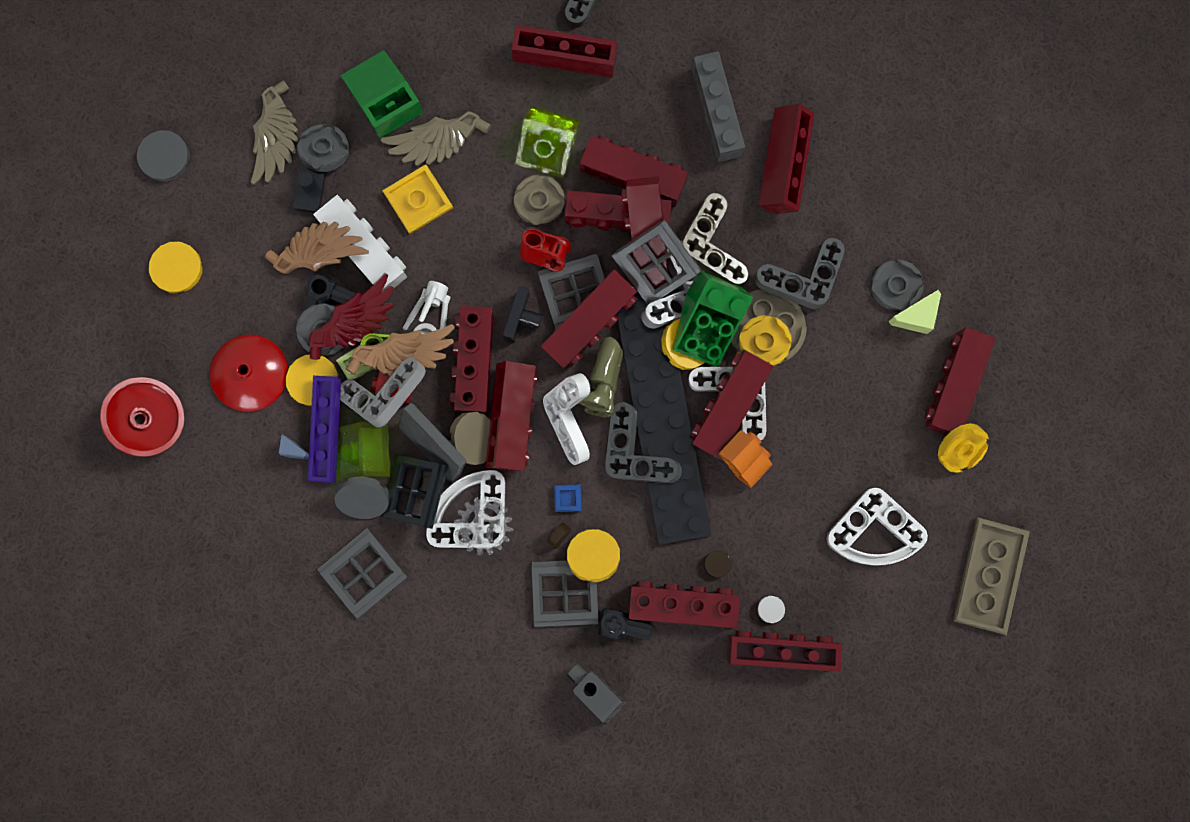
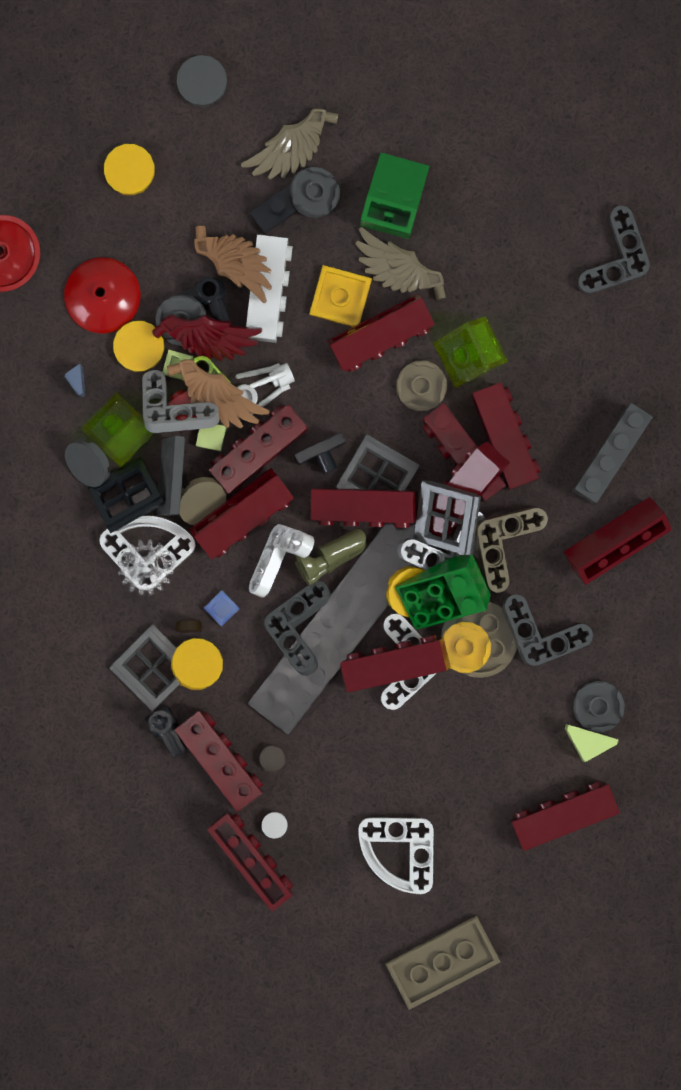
camera: 50 degrees right, 5 degrees up
dark purple tile [308,375,341,483] -> none
dark grey piece [317,528,408,619] -> none
dark red brick [511,25,617,78] -> none
red piece [519,229,571,271] -> none
dark grey torso [567,664,627,723] -> none
orange brick [719,430,772,488] -> none
yellow tile [938,423,989,473] -> none
none -> yellowish green tile [196,424,226,452]
none -> dark red brick [326,294,435,372]

